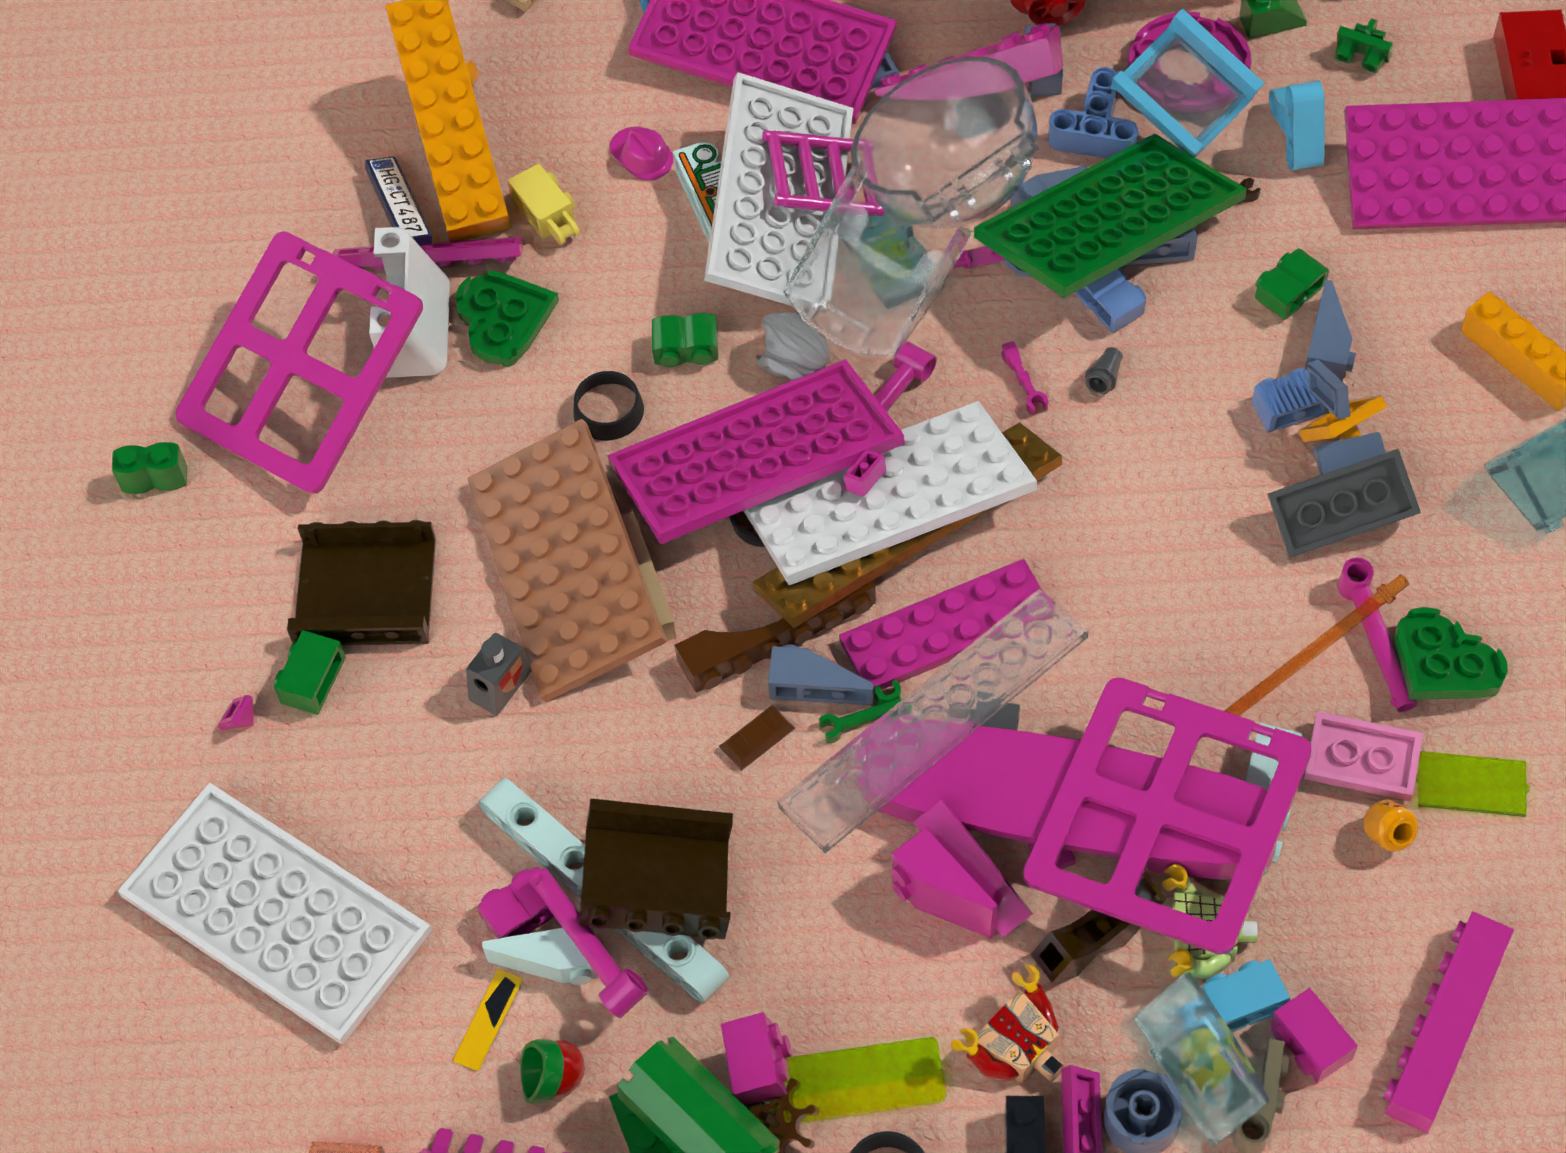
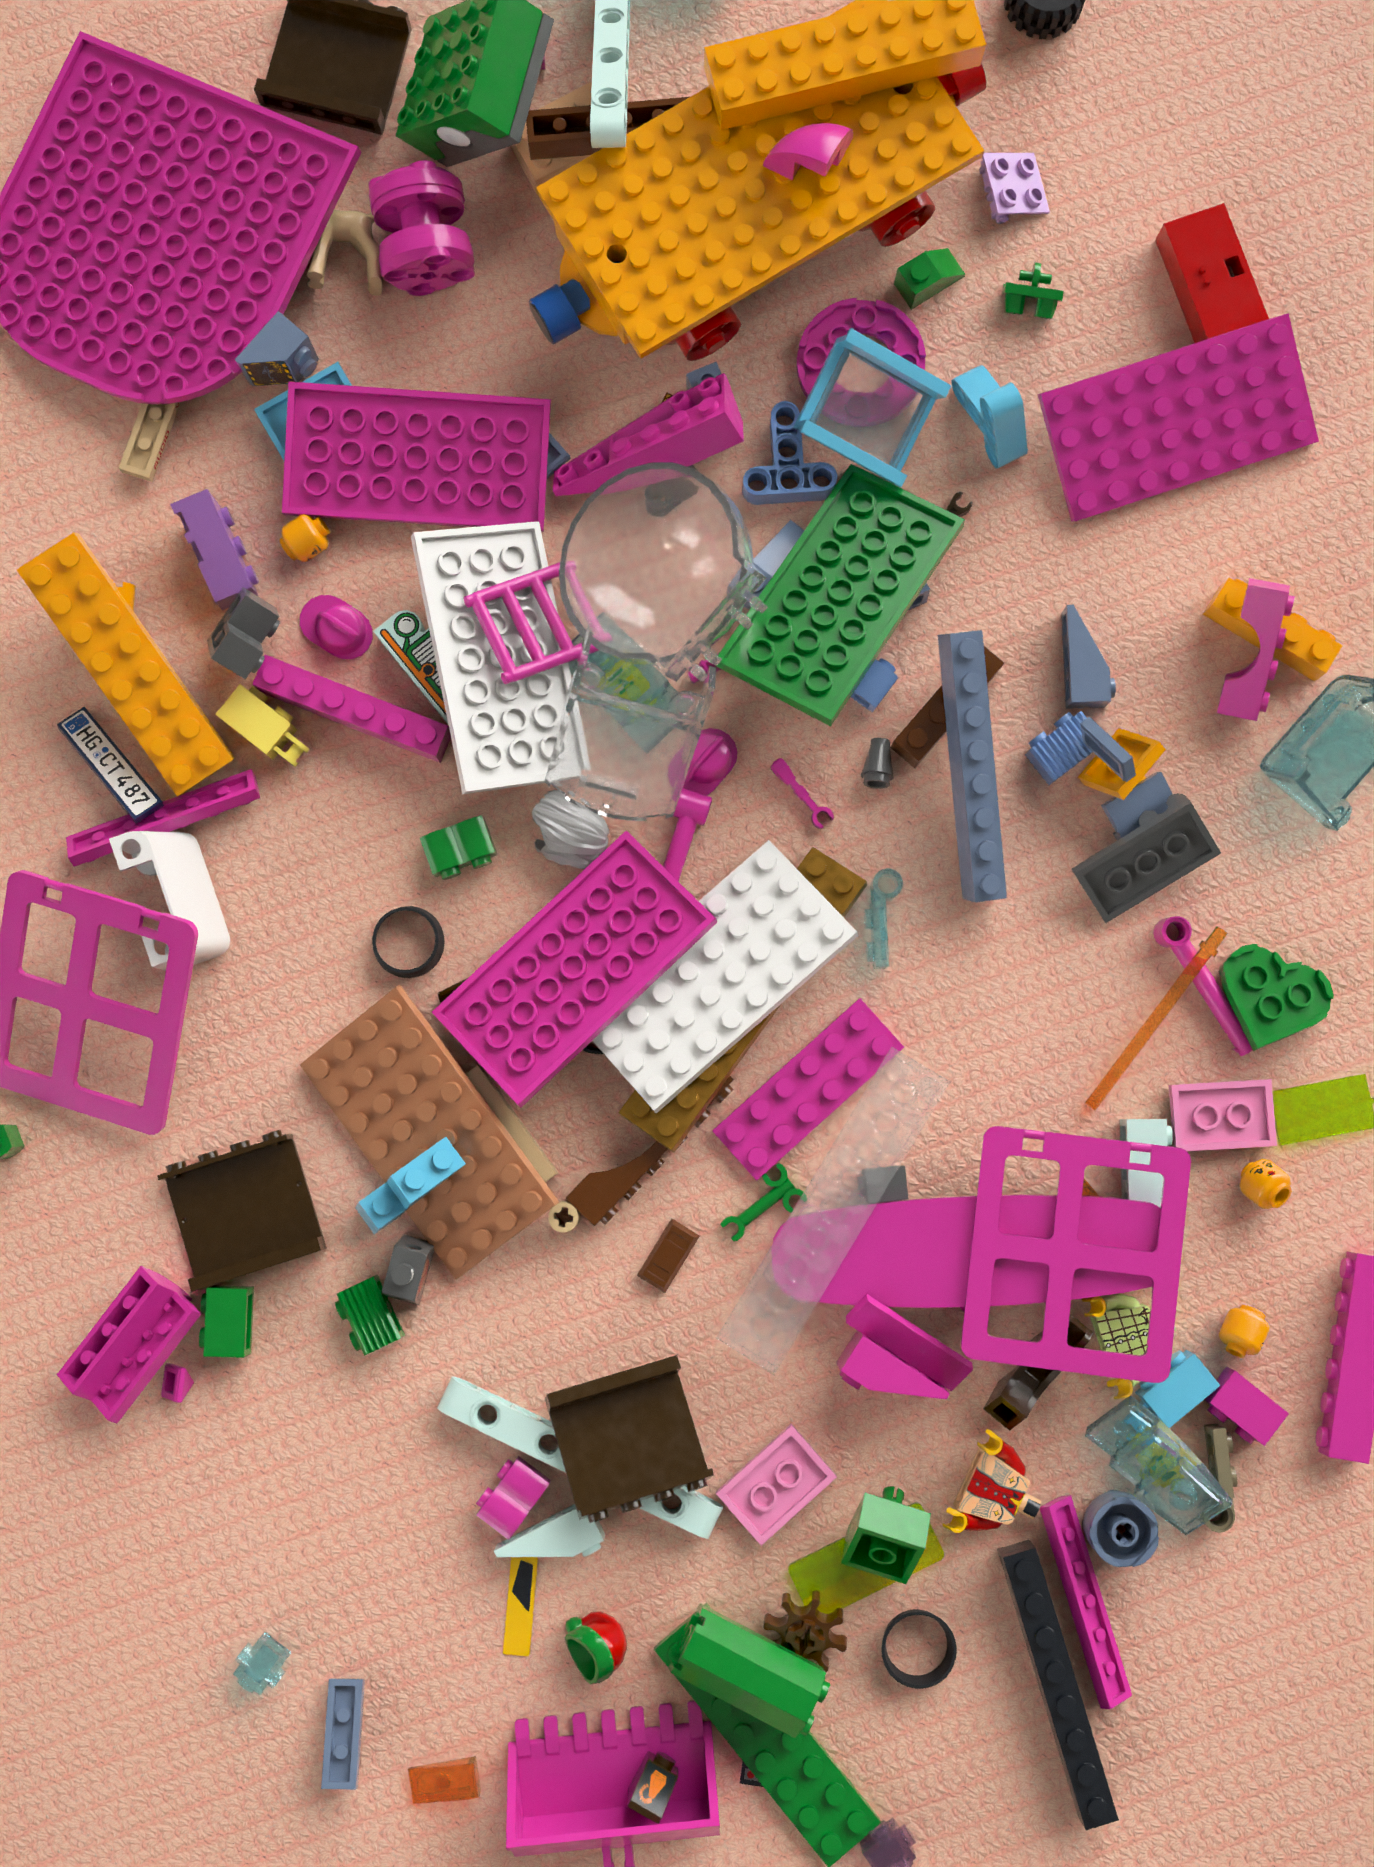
camera: 20 degrees left, 25 degrees up
white plate [118,783,432,1045] -> none
green plate [455,270,559,367] -> none
dark pink piece [529,868,649,1018] -> none
dark pink brick [721,1012,792,1106] -> none
sand blue slope [768,645,874,706] -> none
dark pink piece [844,449,886,497] -> none
green brick [1255,248,1329,320] -> none
none -> dark pink brick [57,1266,201,1424]
none -> medium lavender wedge [170,489,259,610]
none -> dark grey brick [207,587,280,680]
none -> clear light blue brick [233,1632,292,1695]
none -> dark pink brick [252,655,451,763]
none -> light orange head [279,514,330,562]
none -> sand blue hinge [321,1678,365,1790]
none -> green brick [335,1275,405,1356]
none -> medium azure arch [355,1137,466,1235]
none -> tan bush [549,1201,580,1232]
none -> dark pink piece [668,728,738,796]
none -> bright pink plate [716,1424,837,1546]
none -> green brick [841,1486,931,1584]
none -> clear light blue plate [864,868,903,969]
none -> reddish brown brick [890,646,1004,768]
none -> sand blue brick [937,630,1007,903]
none -> dark pink arch [1217,578,1295,721]
none -> light orange head [1219,1305,1270,1358]

